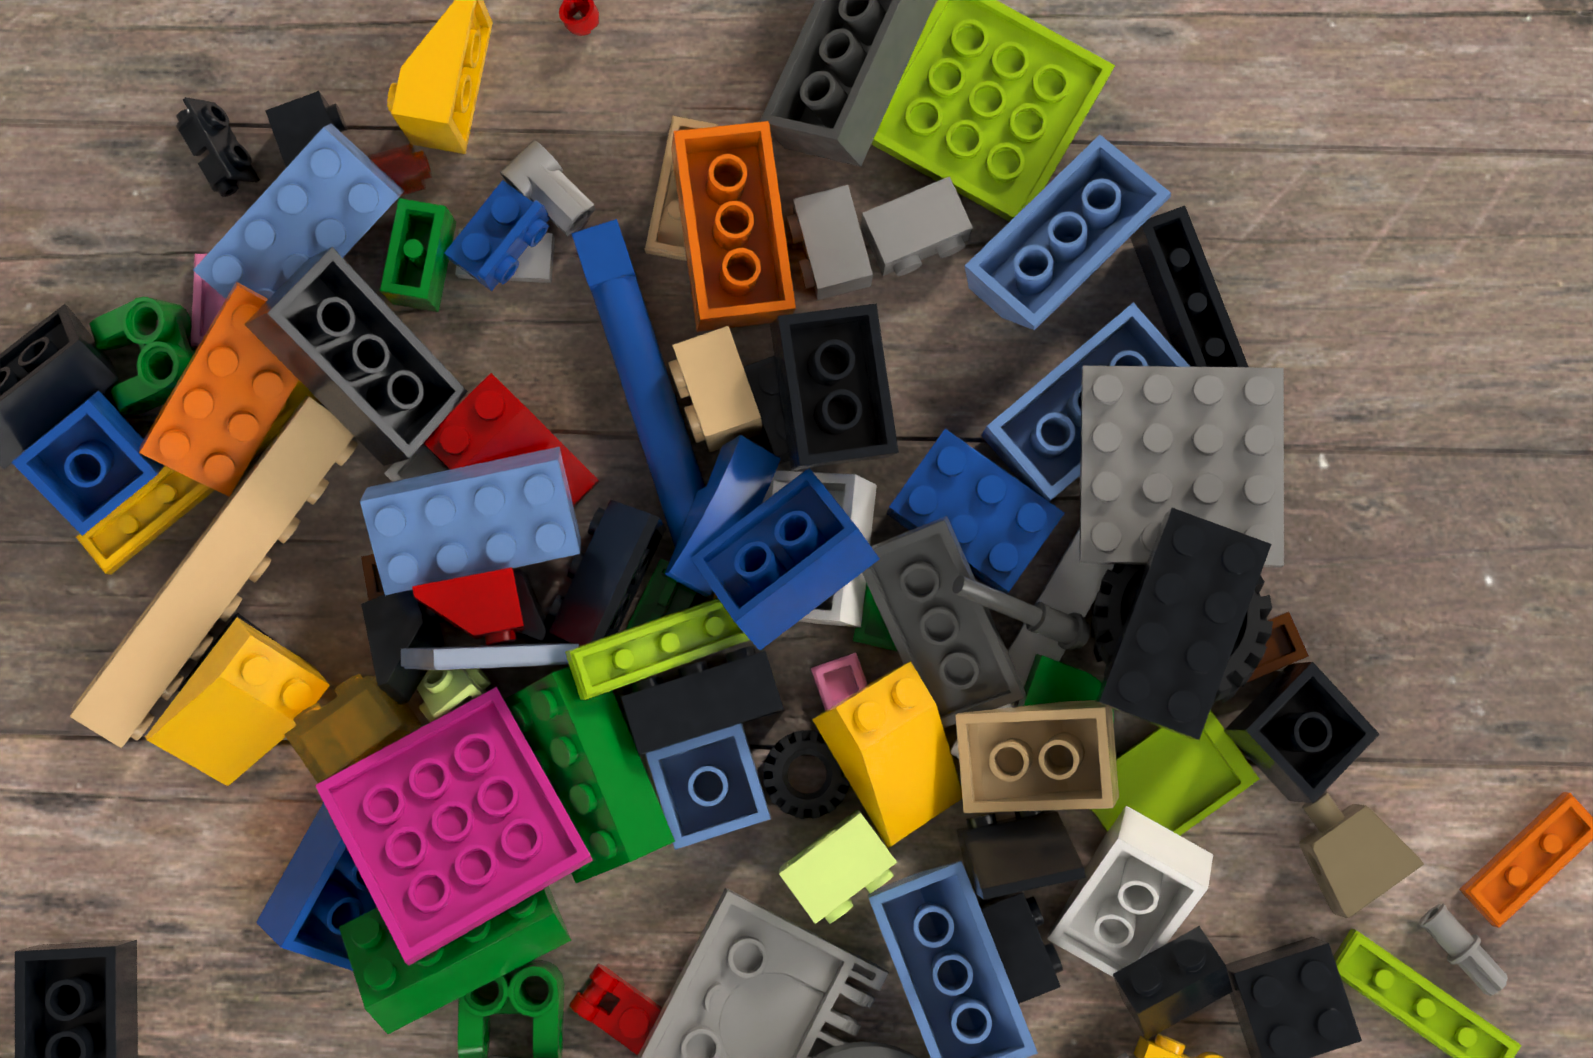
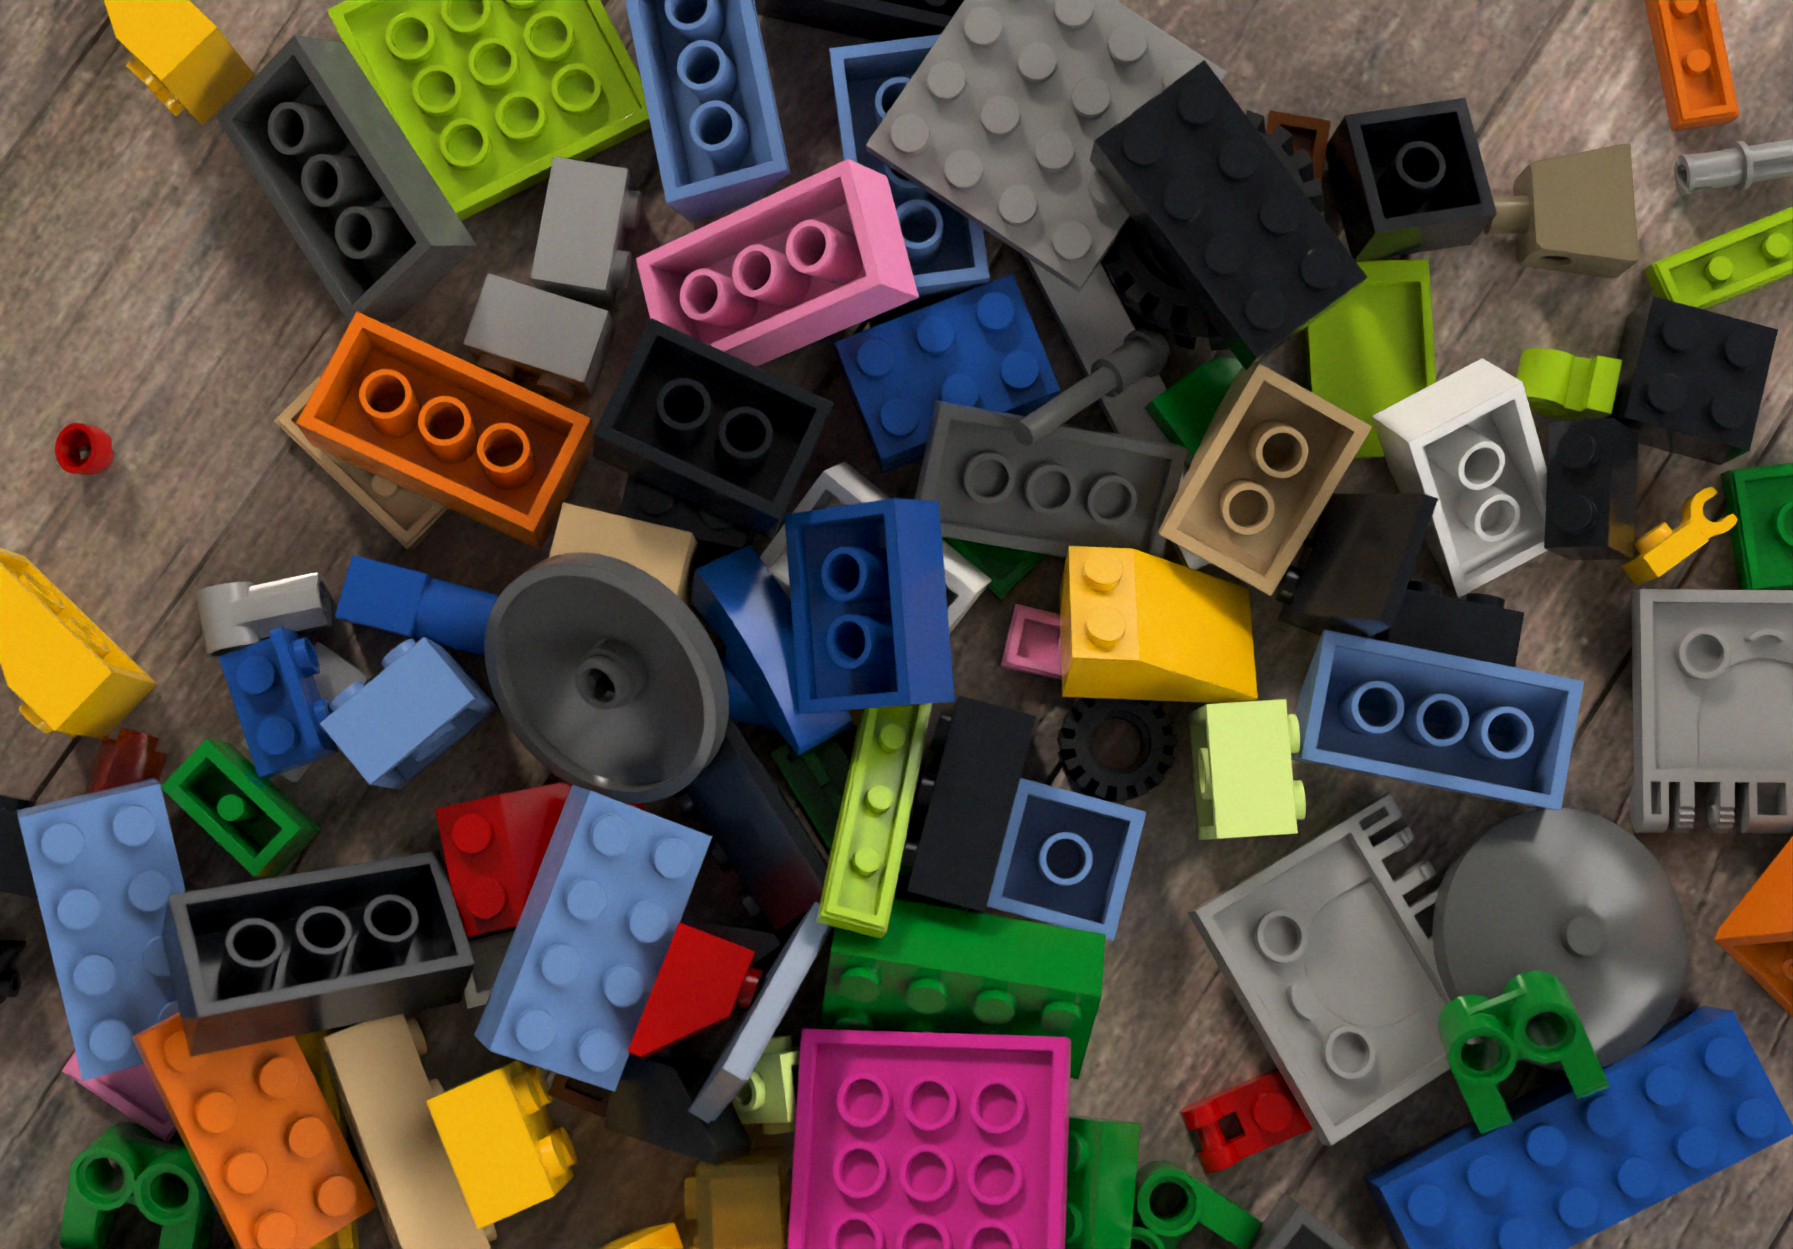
camera: 60 degrees left, 0 degrees up
none -> medium blue brick [319,637,499,790]
none -> yellow brick [426,1060,577,1230]
none -> dark grey dish [484,552,729,803]
none -> bright pink brick [636,159,919,367]
none -> lime leg [1516,348,1622,421]

